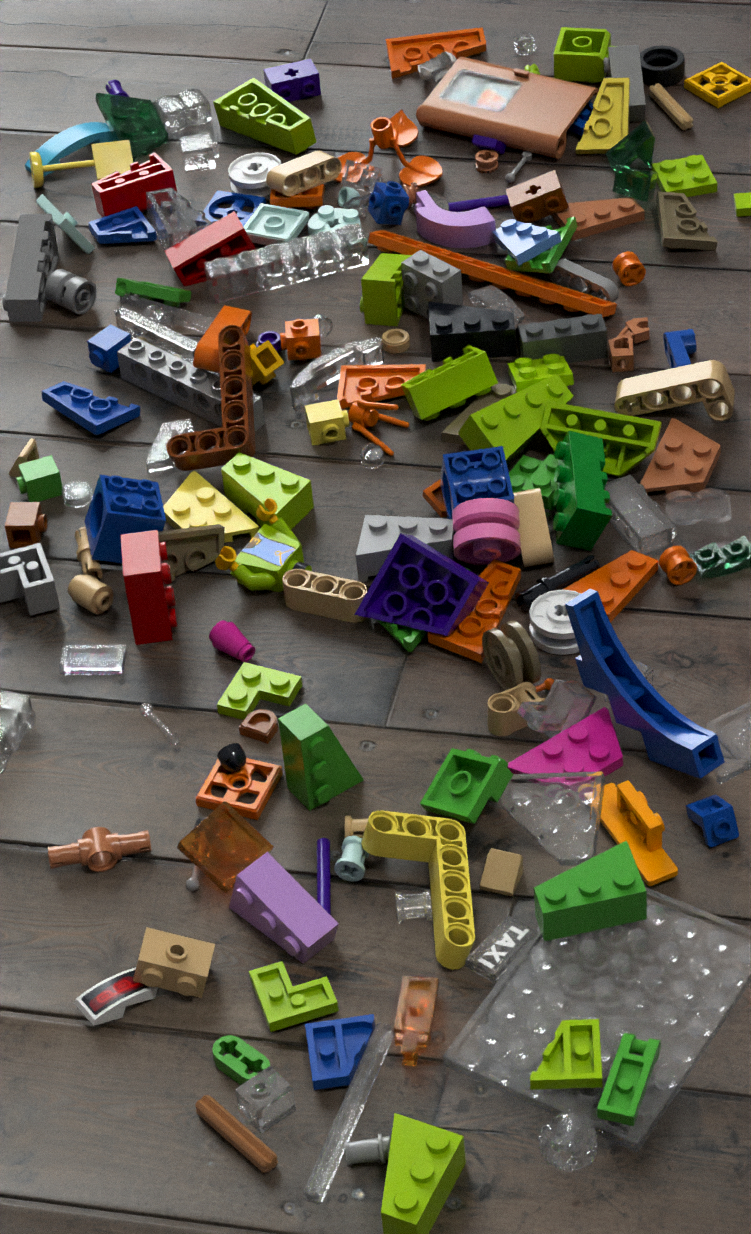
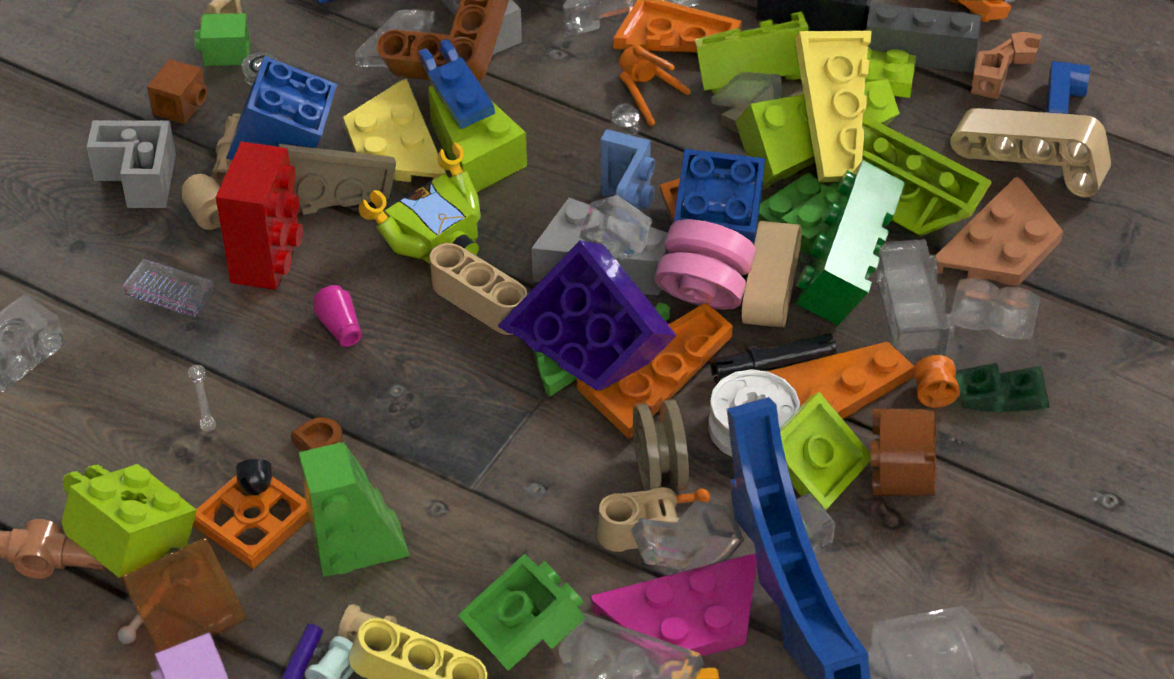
camera: 15 degrees right, 5 degrees up
lime plate [217,662,302,720] -> none
light yellow brick [304,399,350,445] -> none
none -> lime hinge [61,464,197,578]
none -> blue hinge [418,39,495,129]
none -> clear brick [579,195,652,261]
none -> medium blue bracket [601,129,655,223]
none -> clear slope [711,72,783,109]
none -> lime plate [780,392,871,514]
none -> light yellow wing [794,31,871,182]
none -> dark orange brick [871,409,937,497]

